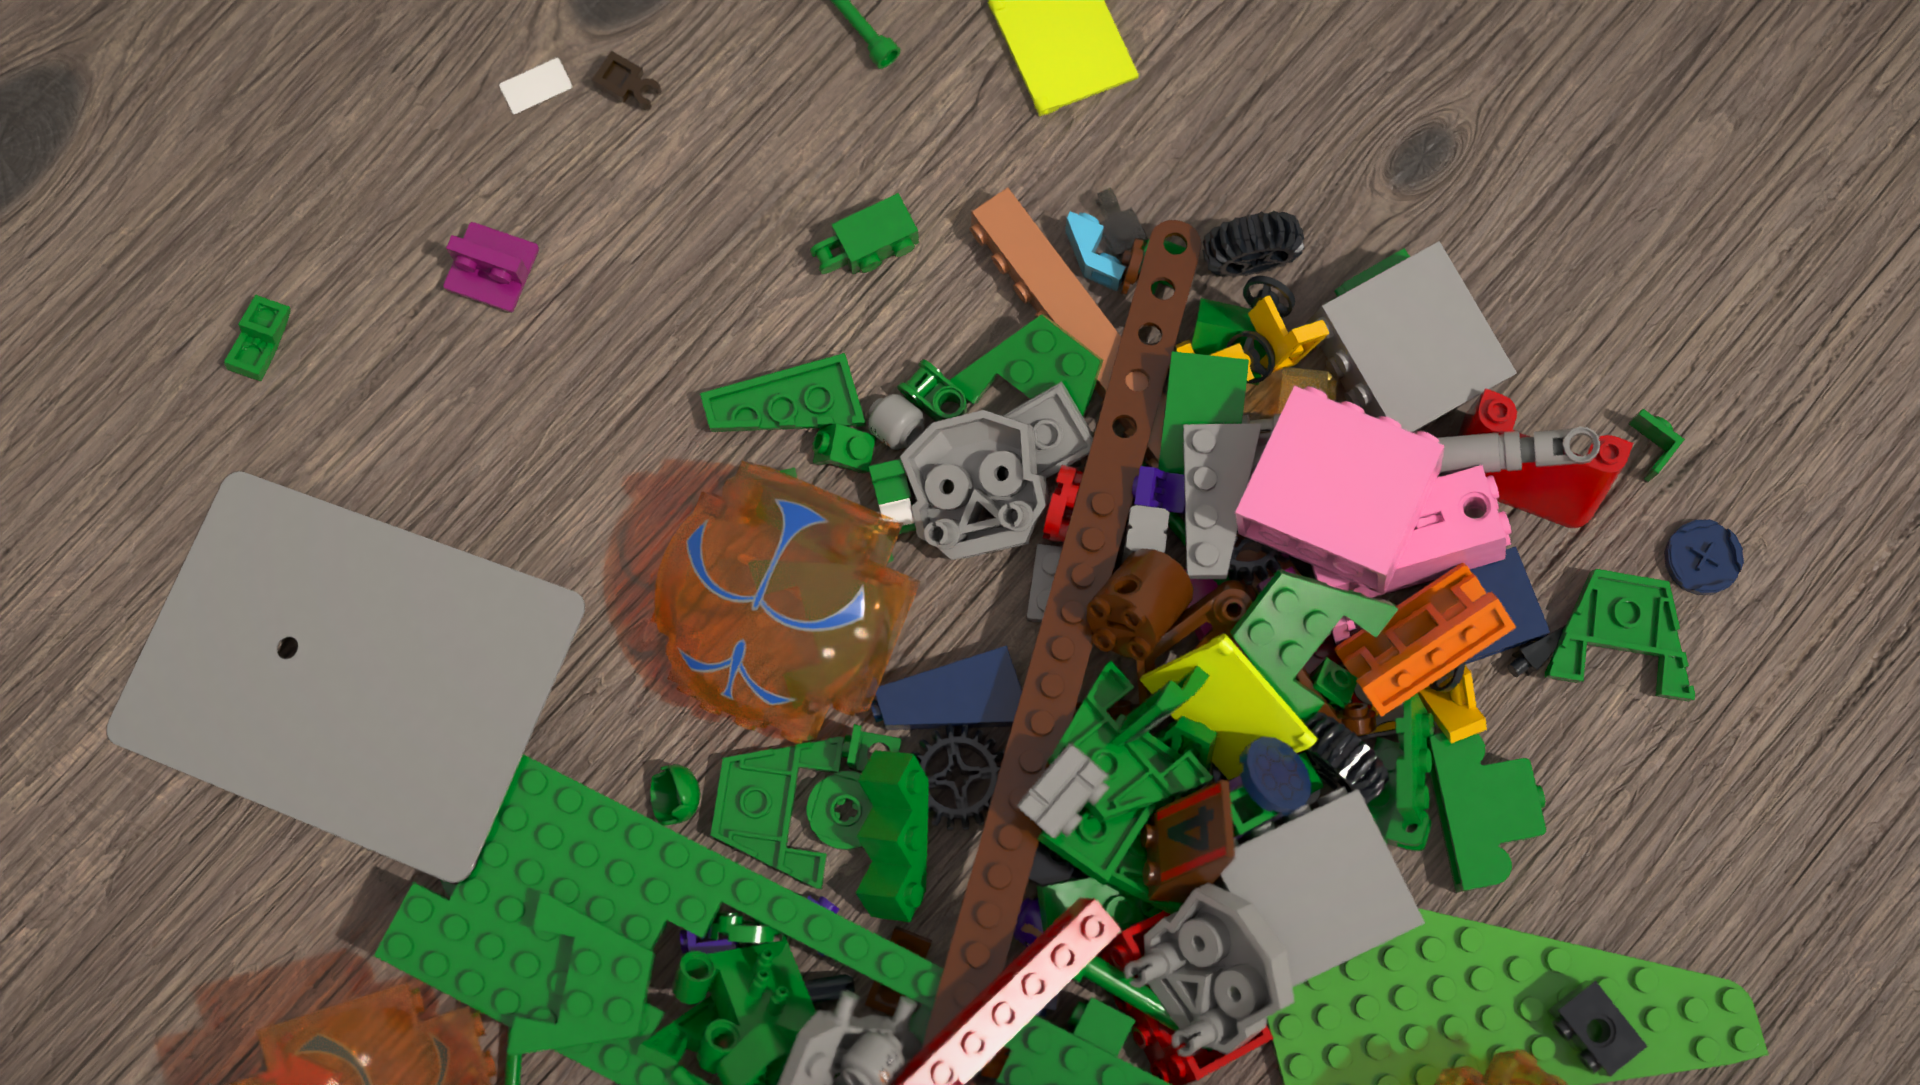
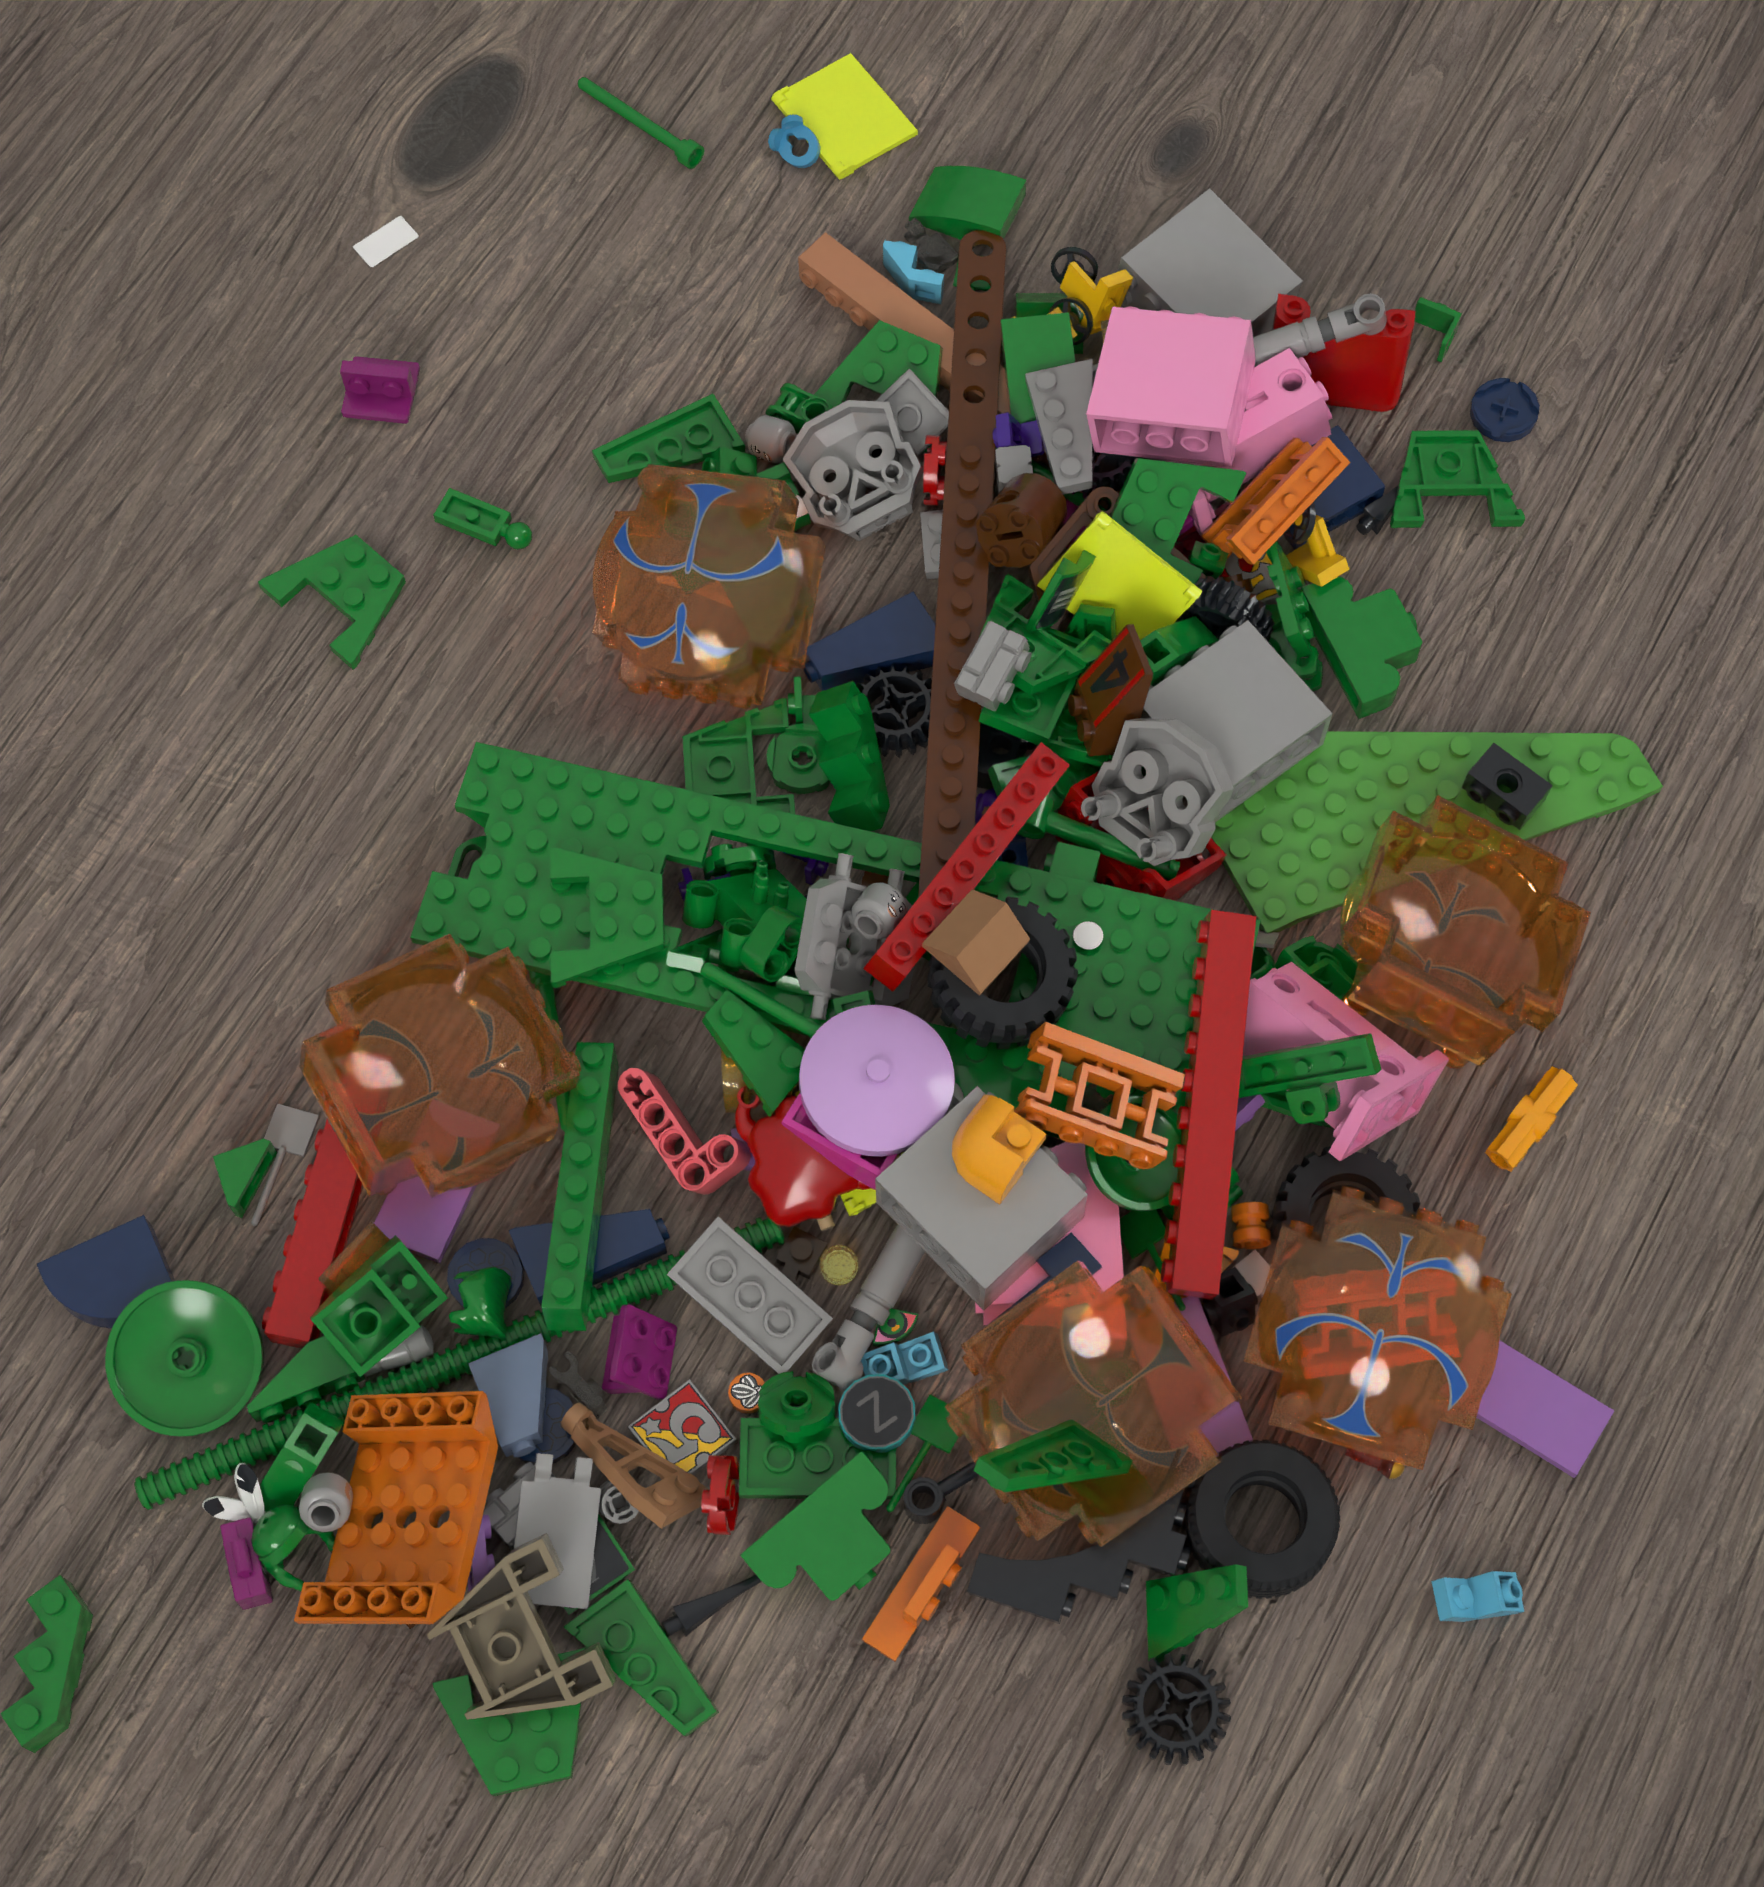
camera: 10 degrees left, 10 degrees down
light grey piece [107,471,585,883] -> none
green slope [224,295,291,382] -> none
dark brown plate [592,51,662,110] -> none
green hair [650,764,701,826] -> none
green brick [810,193,919,274] -> none
reddish brown piece [1120,238,1144,295] -> none
black gear [1202,211,1304,278] -> none
dark blue tile [1239,737,1311,816] -> none
none -> green wing [258,535,406,670]
none -> green plate [433,488,532,550]
none -> dark azure piece [768,115,820,168]
none -> green slope [909,166,1026,240]

